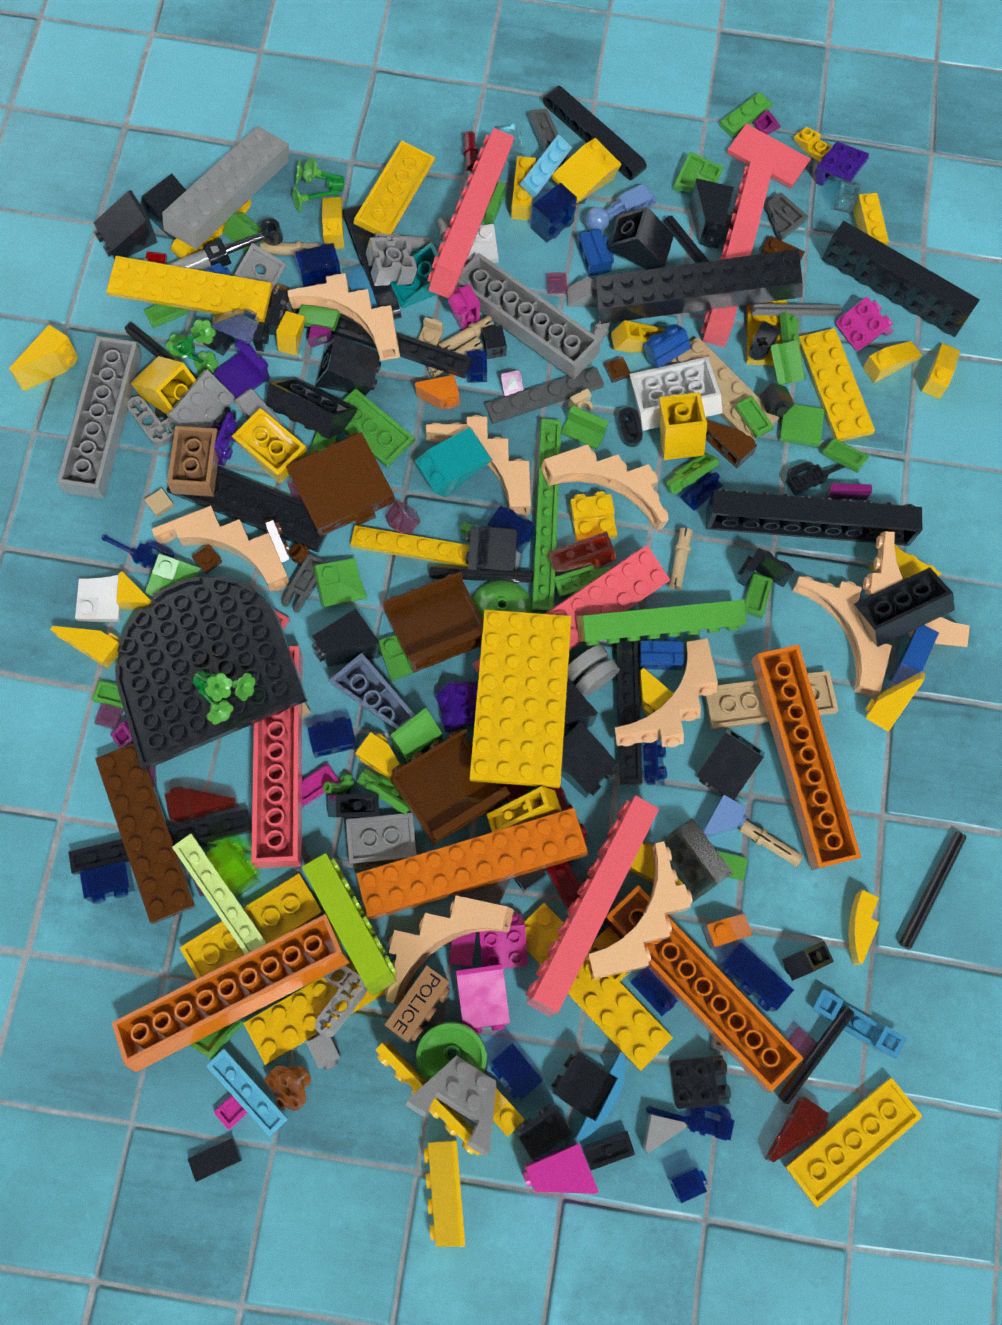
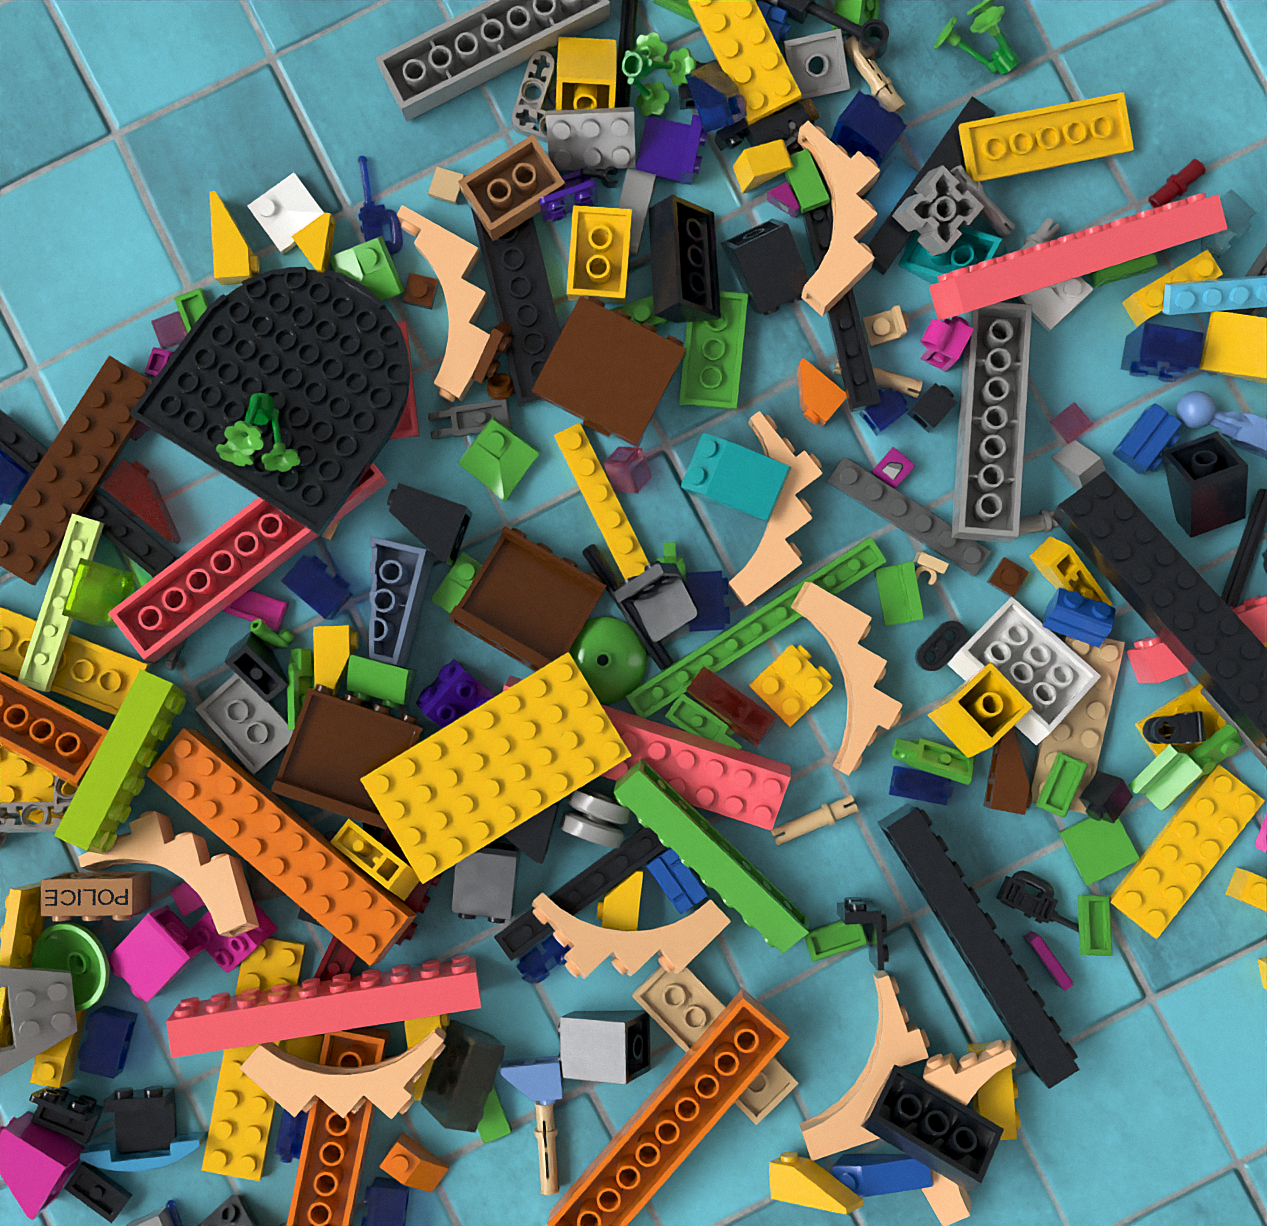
camera: 60 degrees right, 15 degrees up
yellow slope [322,197,345,249] -> none
tan pin [438,315,494,351] -> none

